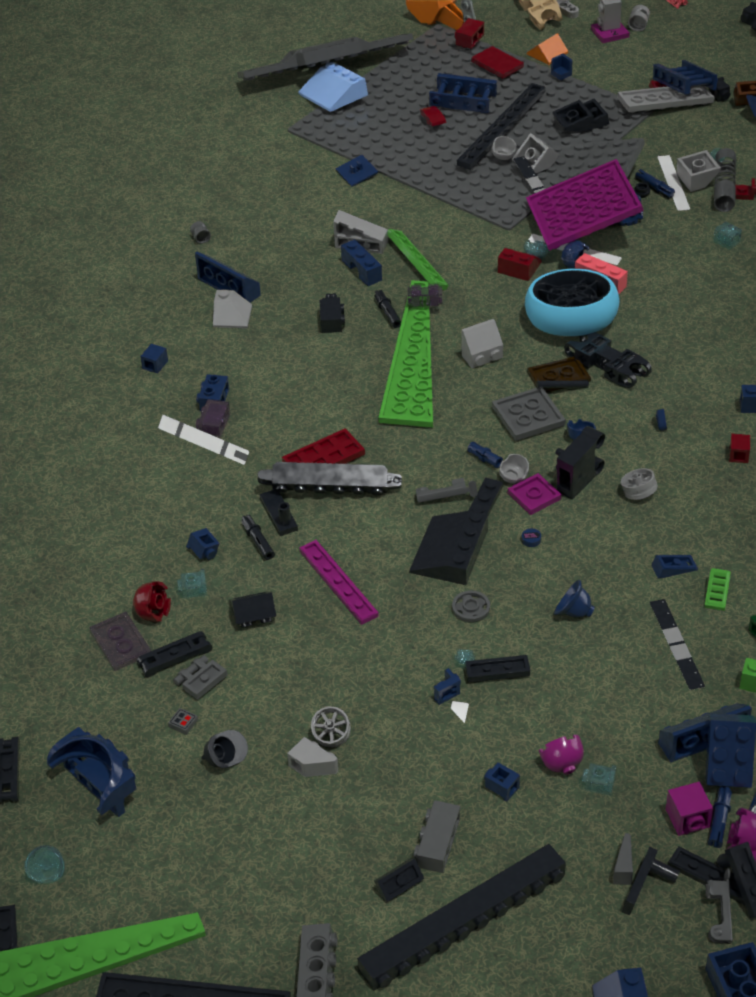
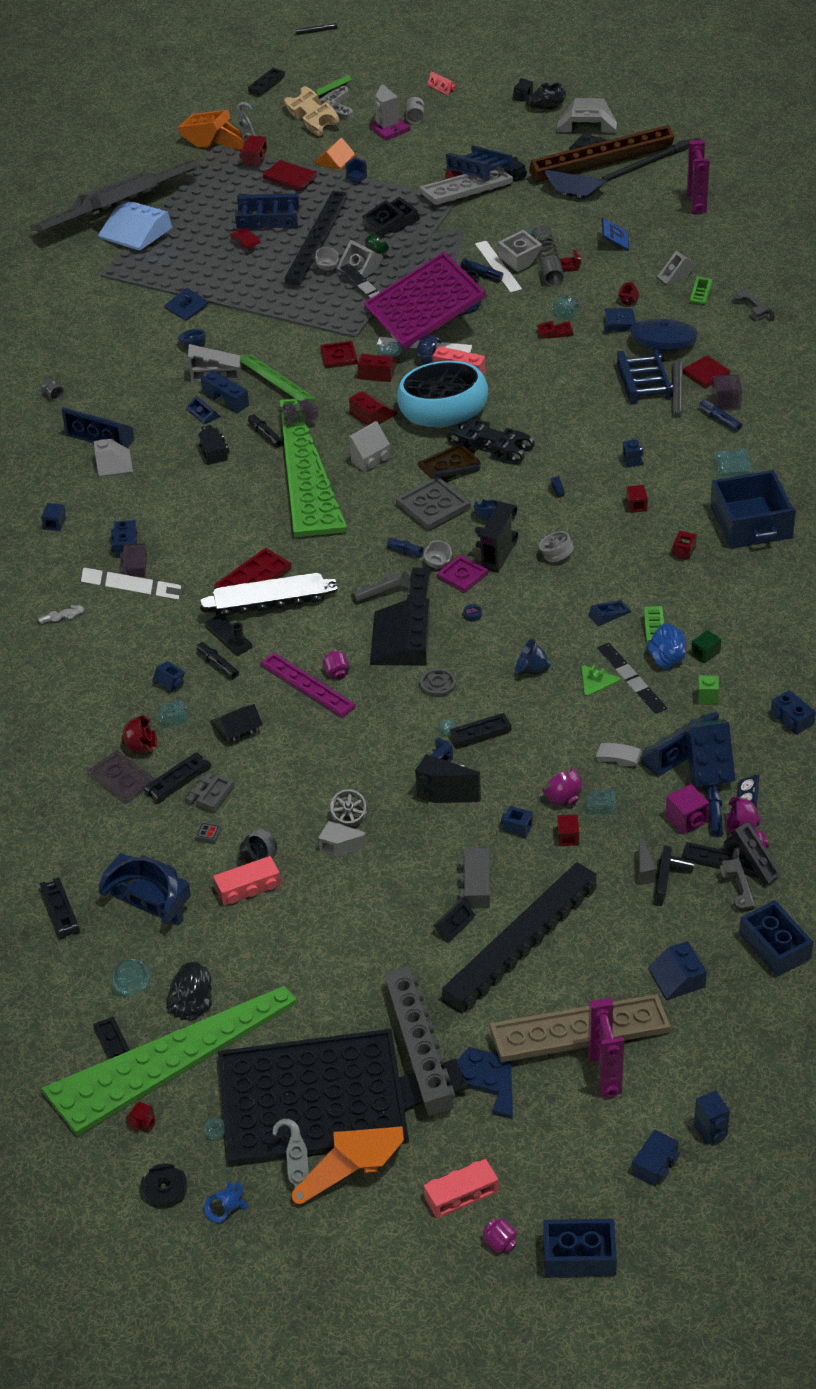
camera: 15 degrees left, 0 degrees up
none -> light grey animal [38,605,85,625]
none -> black piece [166,962,212,1021]
none -> dark blue hat [177,329,206,350]
none -> dark blue slope [186,395,221,424]
none -> coral brick [213,856,281,906]
none -> dark red tile [320,341,358,369]
none -> magenta head [322,650,350,680]
none -> dark red slope [349,391,397,426]
none -> dark green hair [365,234,389,255]
none -> black slope [415,754,481,803]
none -> dark red slope [537,320,574,338]
none -> dark red panel [557,814,580,846]
none -> bright green piece [582,665,620,696]
none -> light grey slope [596,743,642,767]
none -> blue hair [647,623,686,670]

